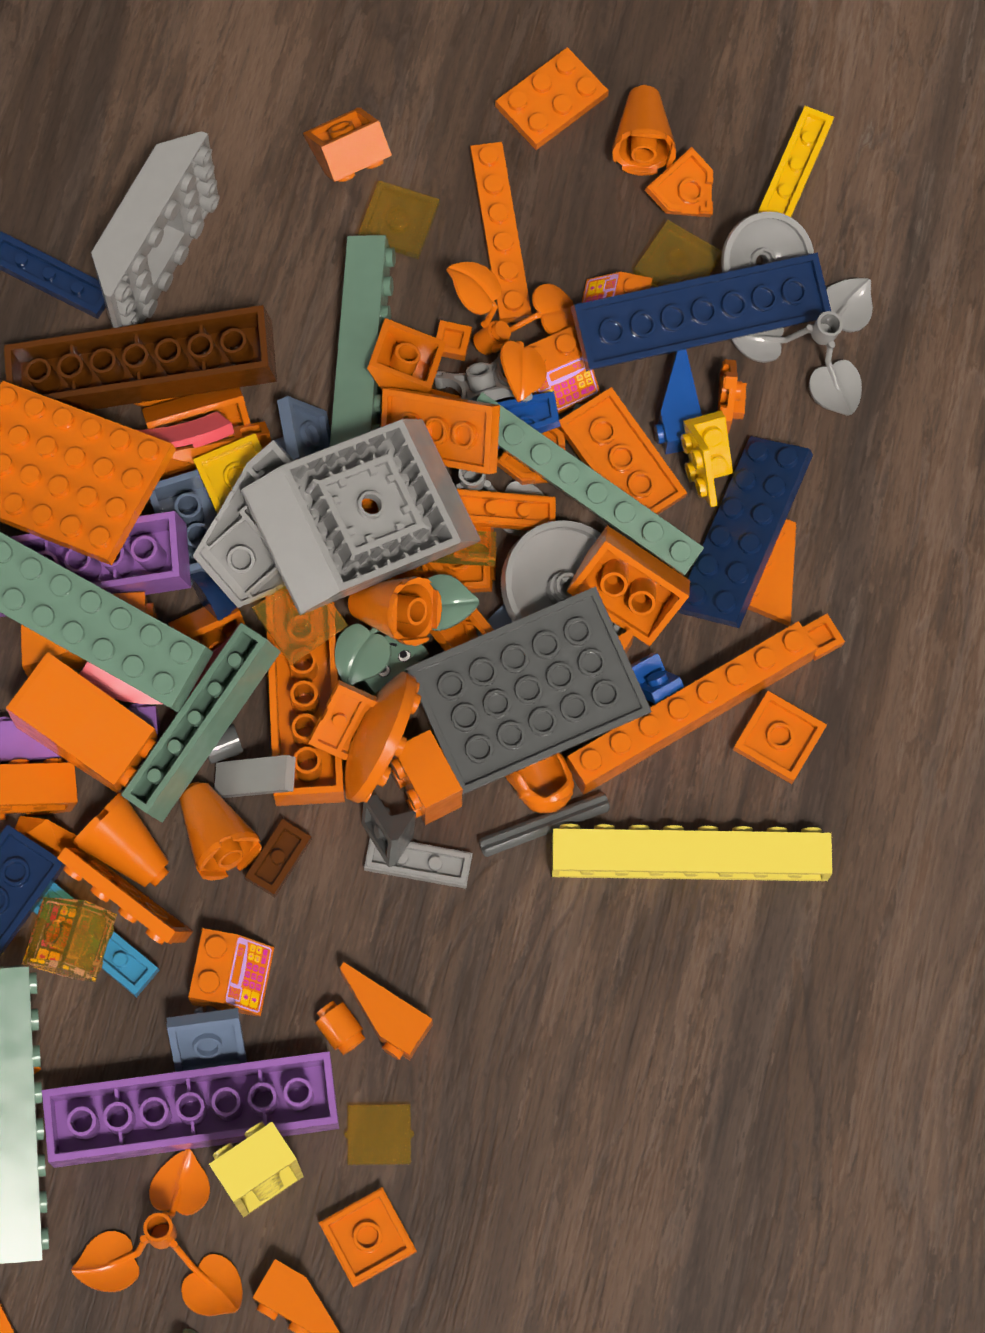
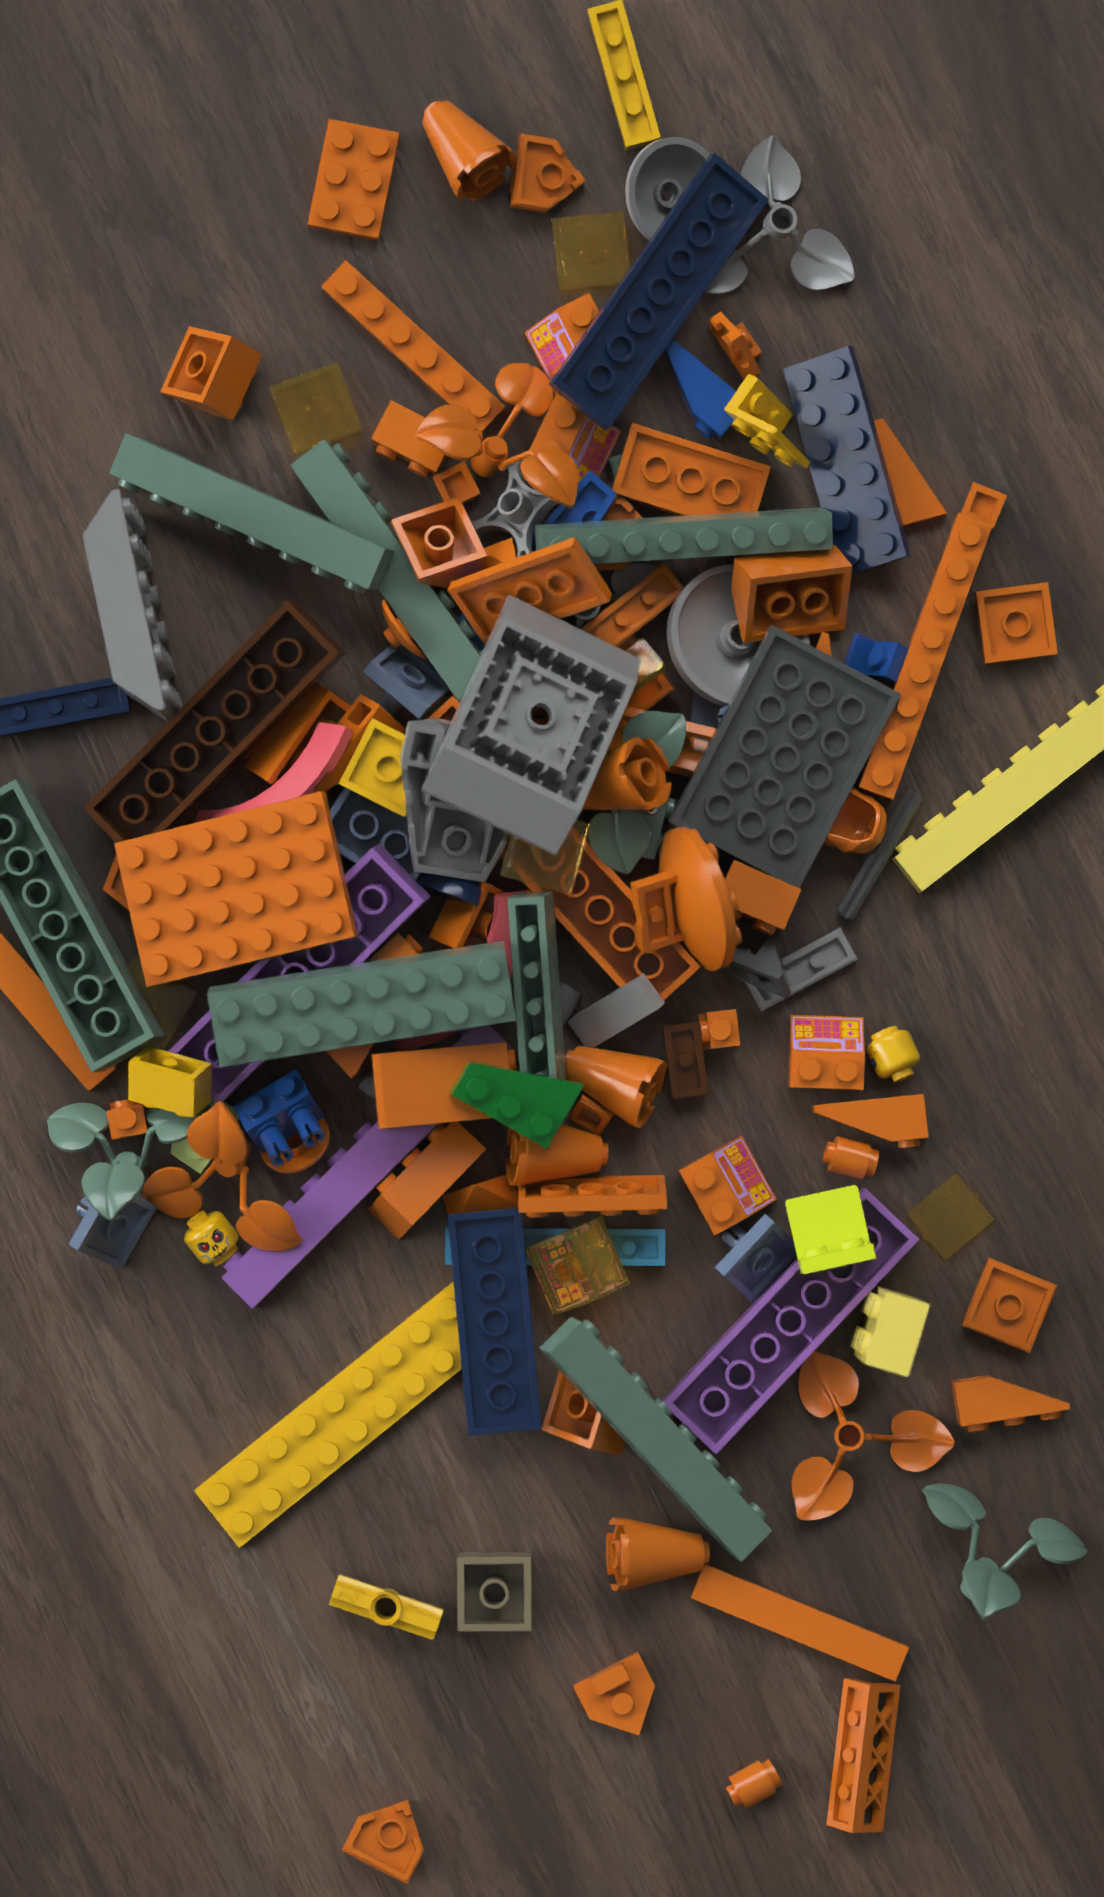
camera: 30 degrees left, 15 degrees up
none -> sand green brick [109,433,394,594]
none -> orange brick [371,400,448,478]
none -> orange dish [381,598,427,659]
none -> green wing [450,1061,584,1149]
none -> orange slope [568,1095,614,1136]
none -> orange brick [698,1009,740,1050]
none -> neon yellow bracket [785,1185,876,1274]
none -> orange slope [788,1015,865,1090]
none -> yellow head [867,1026,920,1083]

